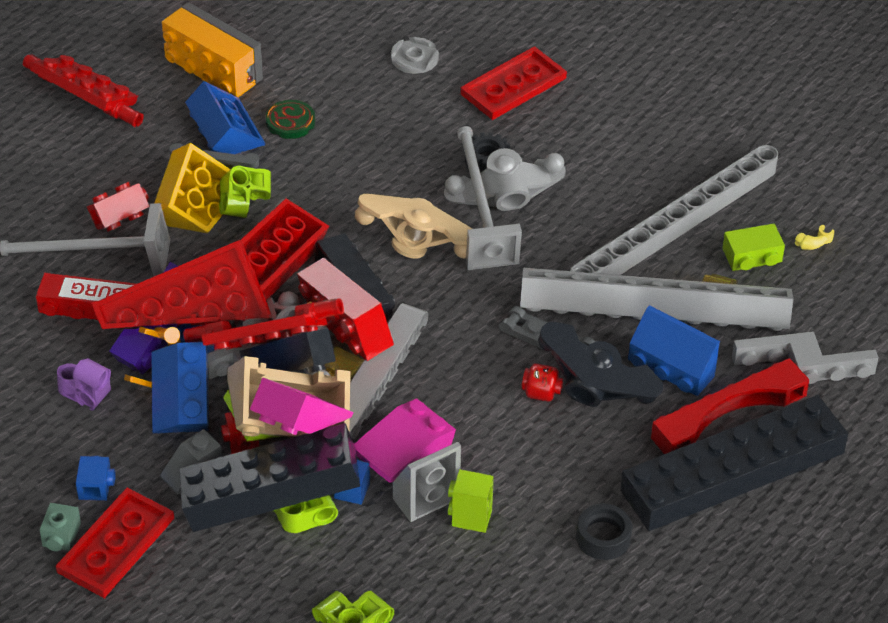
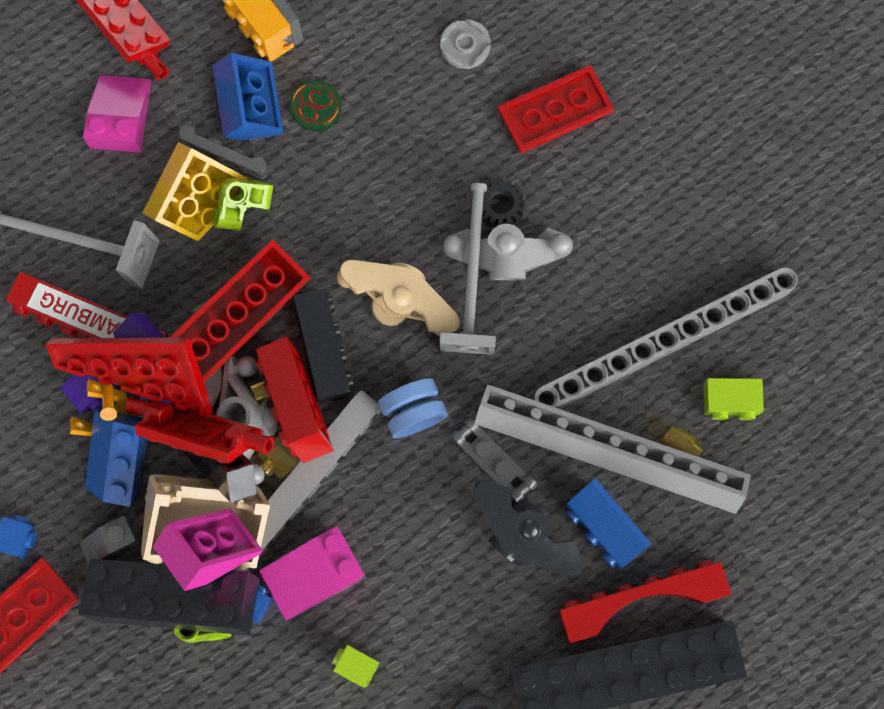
camera: 15 degrees right, 30 degrees up
medium lavender piece [57,358,111,410] -> none
brick [86,182,150,232] -> none
light grey slope [393,442,461,522] -> none
red head [522,363,564,402] -> none
light grey bracket [732,332,879,384] -> none
light yellow arm [795,225,834,250] -> none
none -> dark pink slope [83,75,151,152]
none -> medium blue wheel [378,378,448,439]

